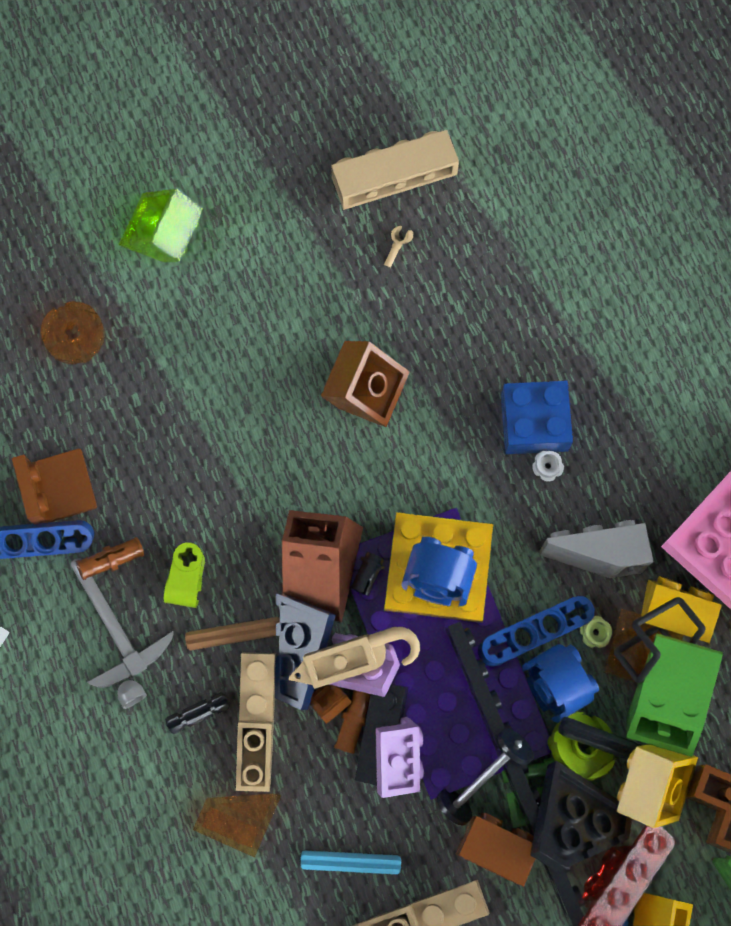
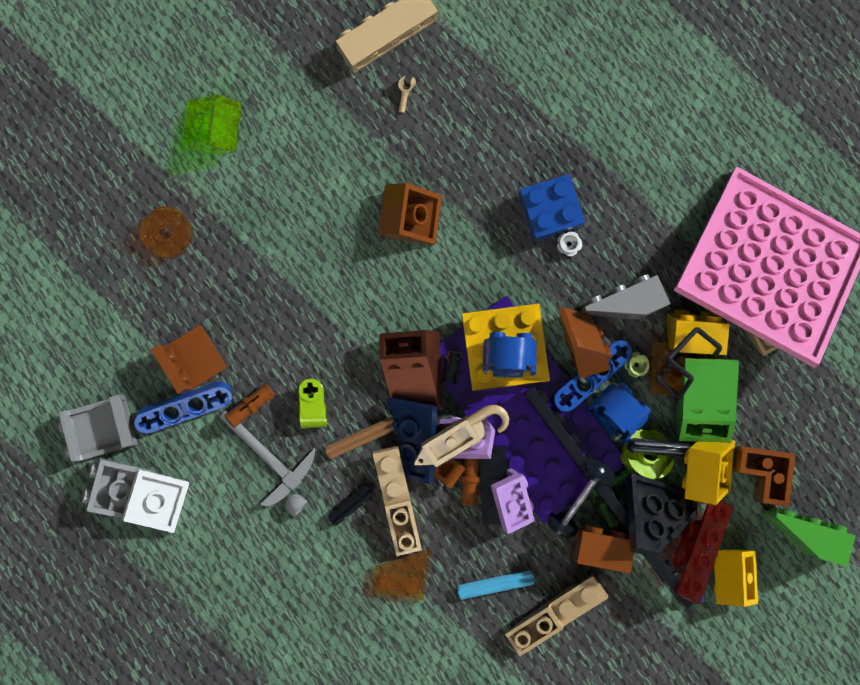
camera: 15 degrees left, 10 degrees up
none -> dark orange slope [558,307,612,379]

